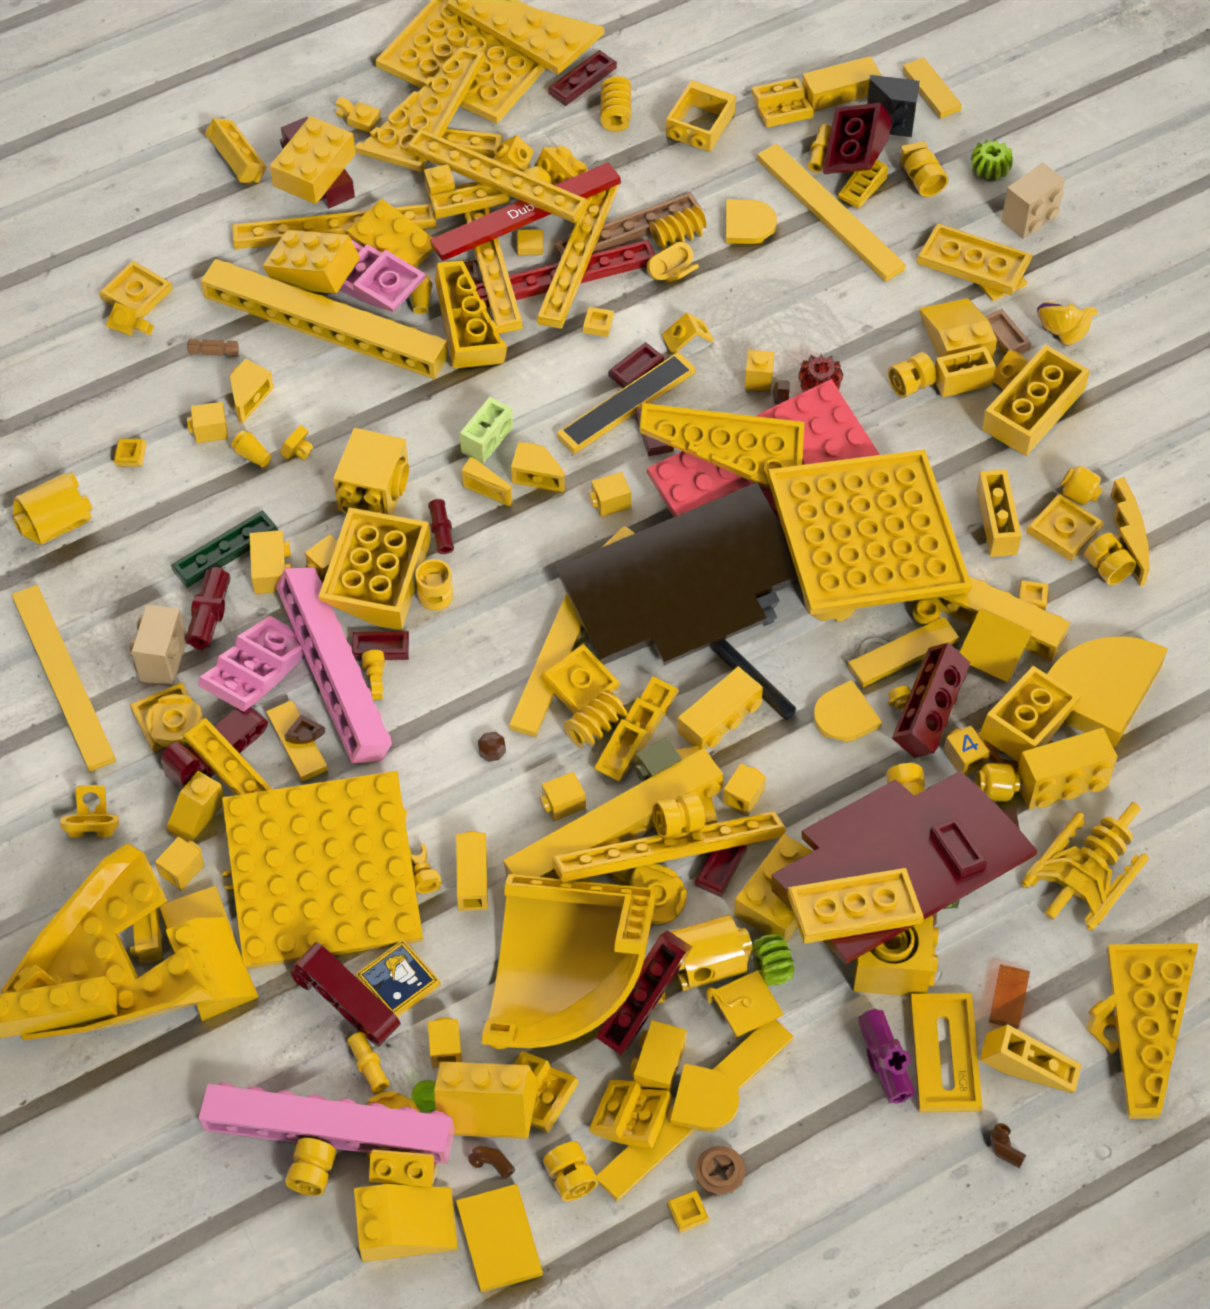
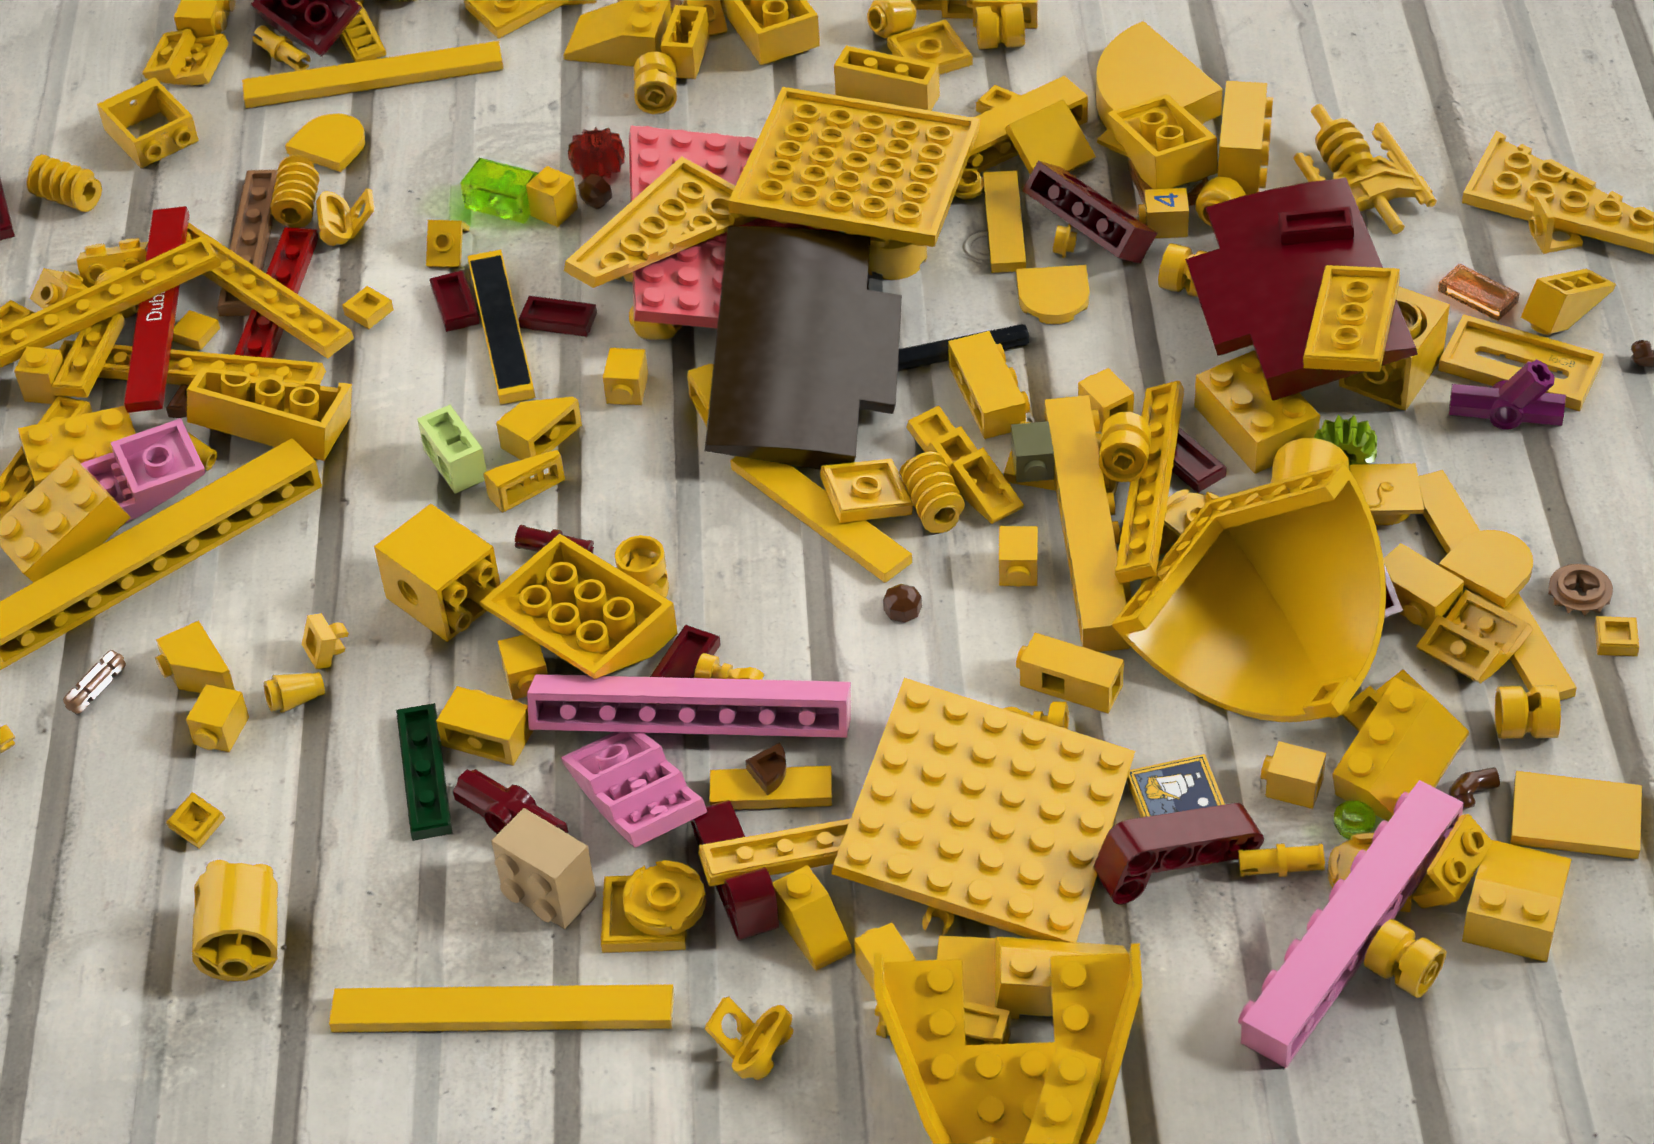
camera: 60 degrees left, 10 degrees down
none -> clear neon green brick [460,158,538,224]

